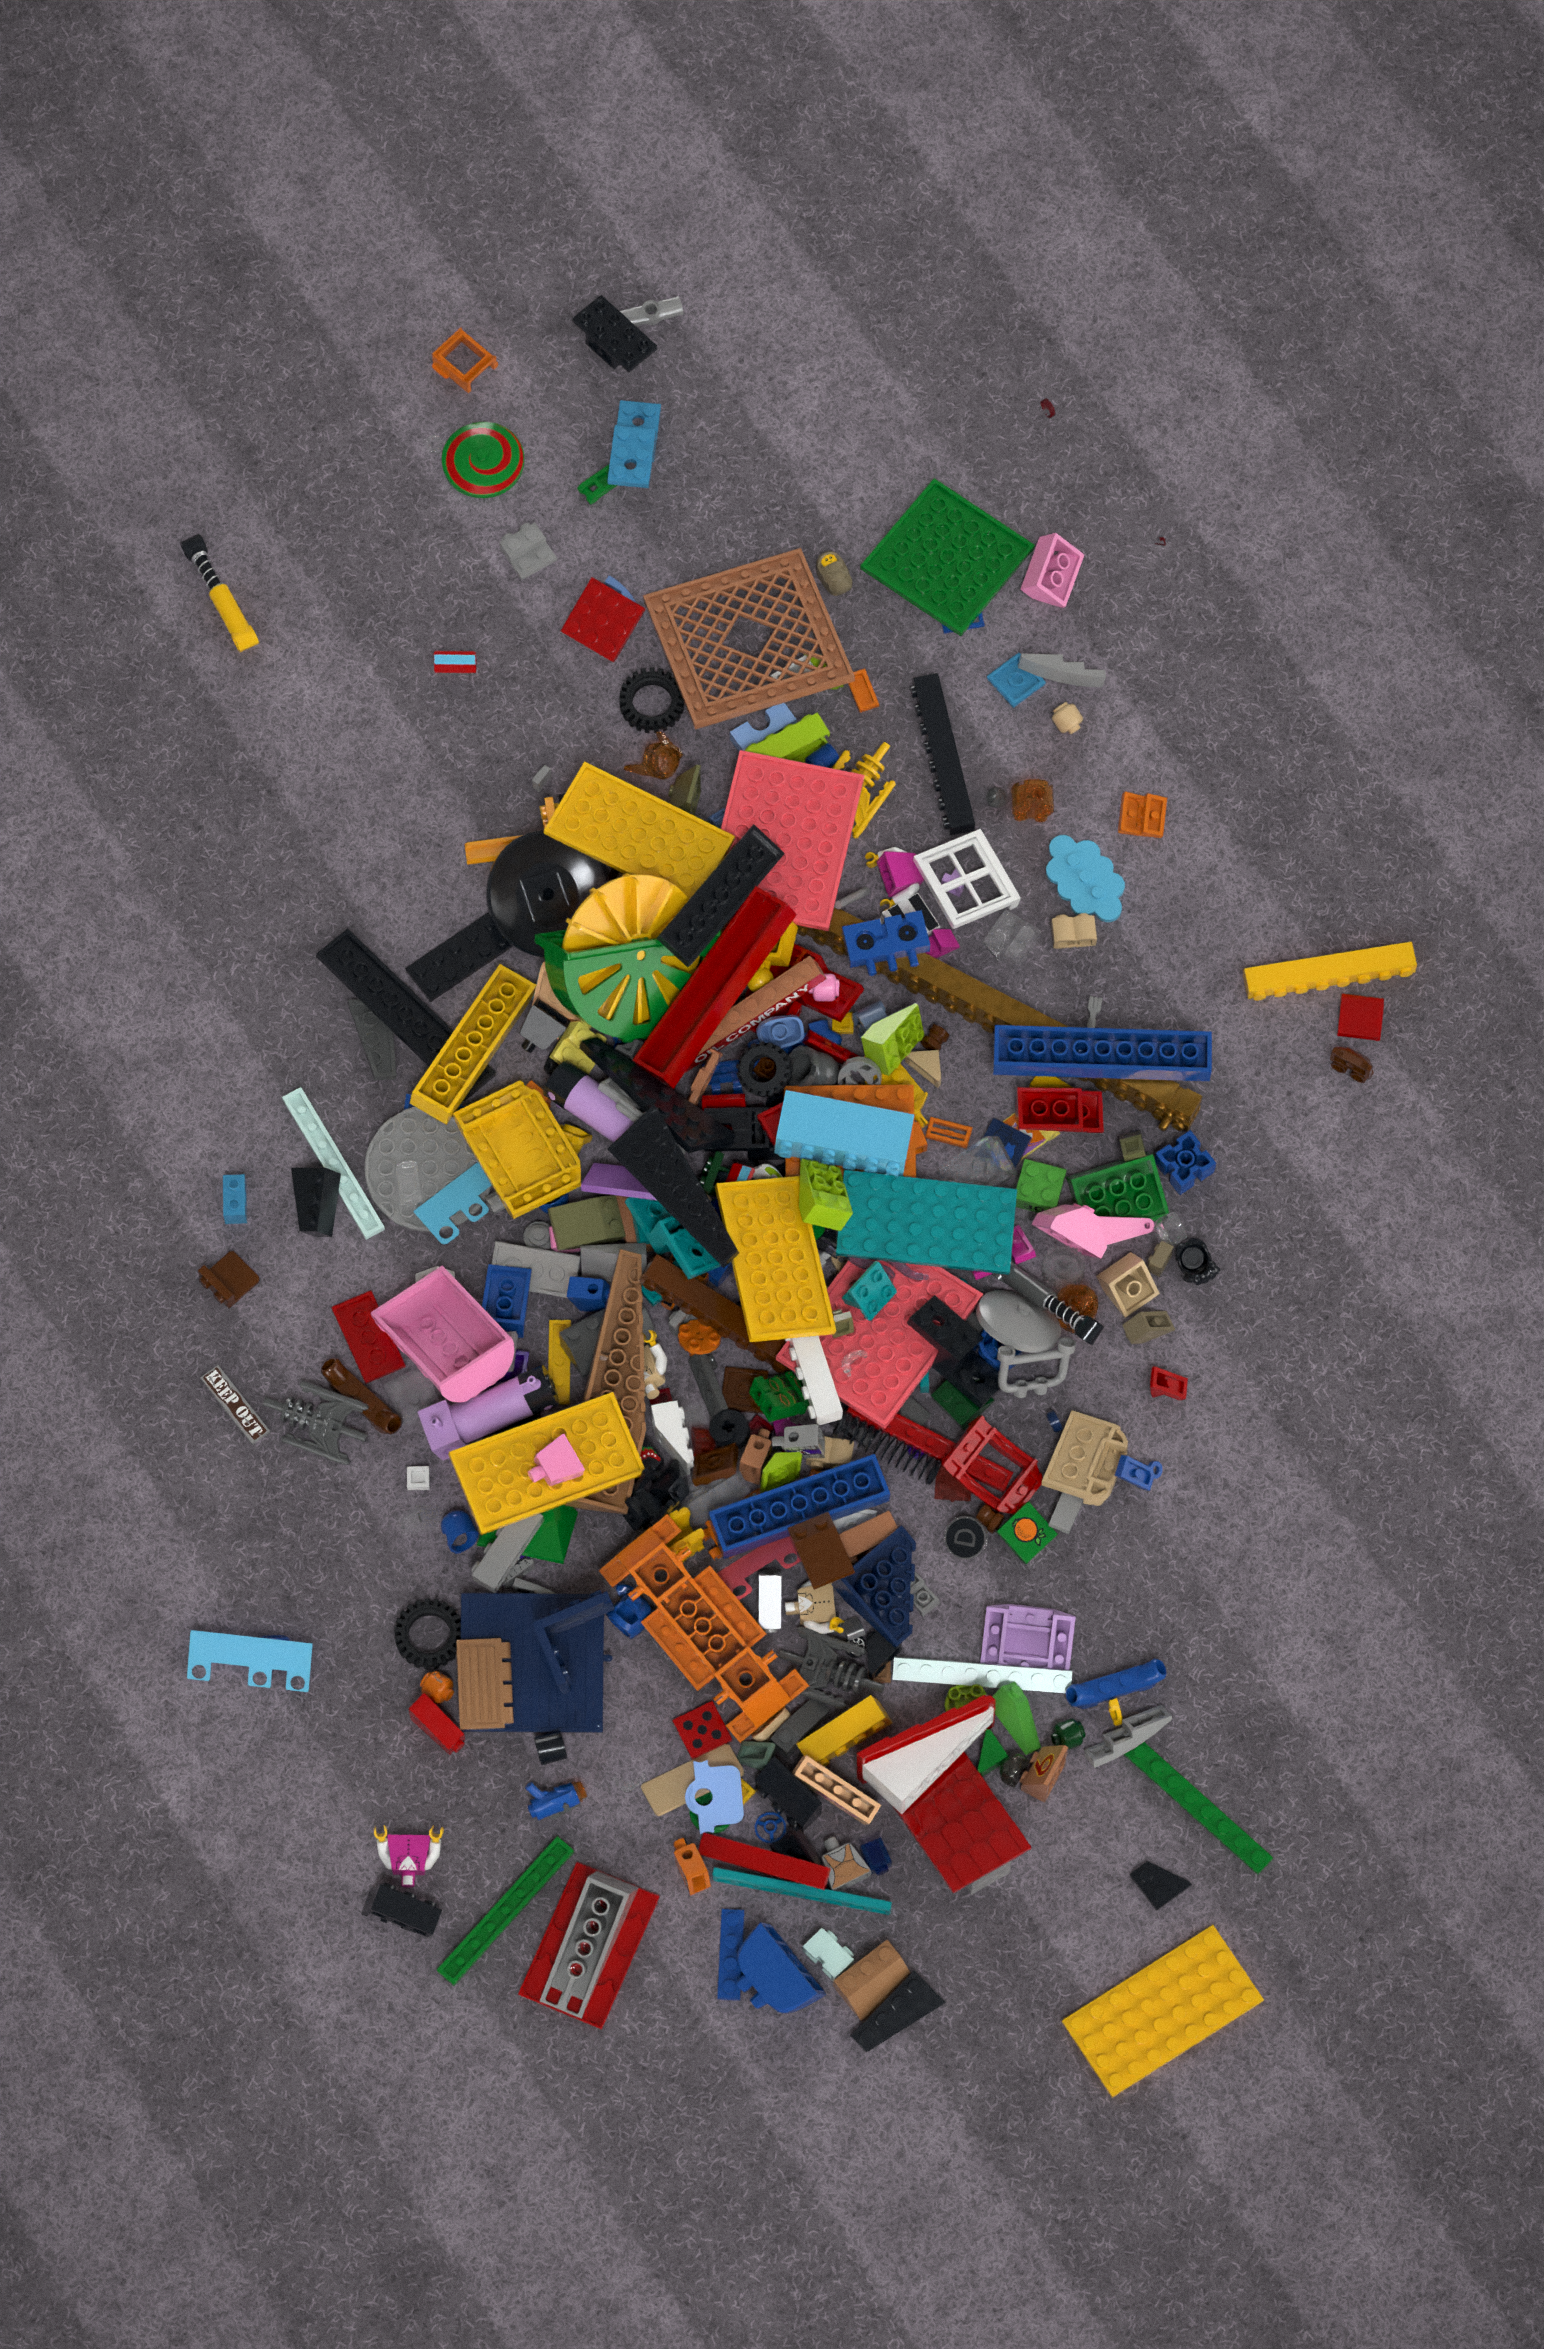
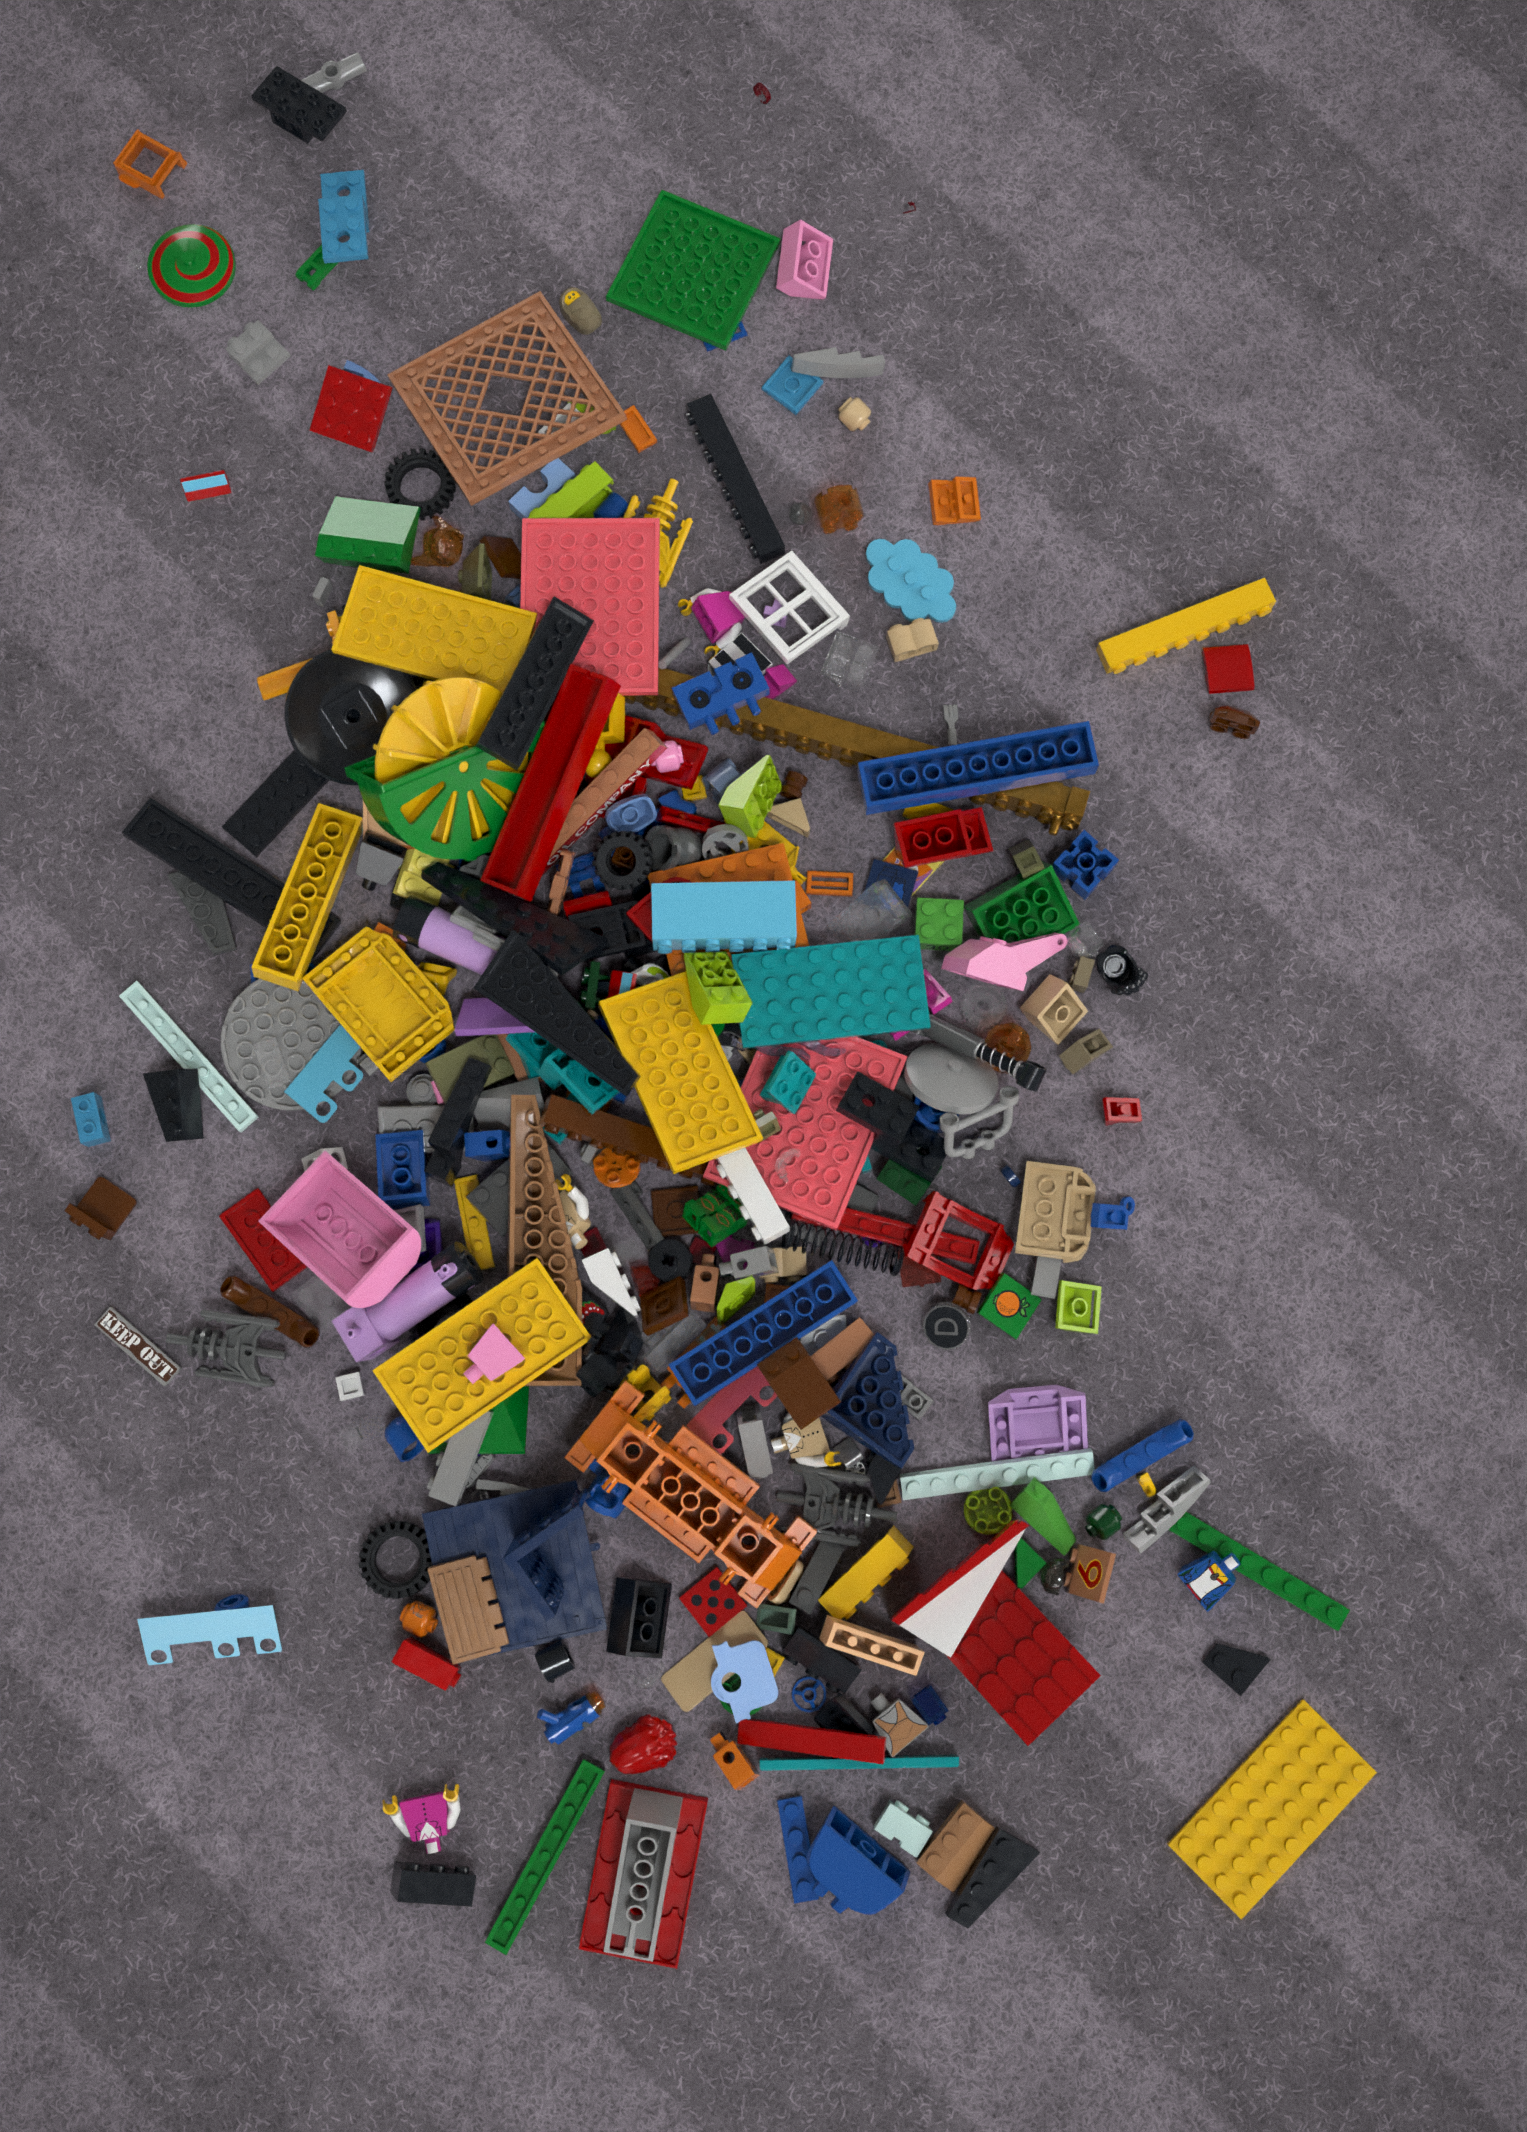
camera: 10 degrees left, 10 degrees up
none -> slope [315,496,421,574]
none -> black arch [424,1057,492,1187]
none -> reddish brown tile [480,536,521,579]
none -> black slope [606,1577,672,1659]
none -> red piece [609,1714,678,1774]
none -> lime slope [1055,1280,1102,1334]
none -> torso [1177,1551,1241,1612]

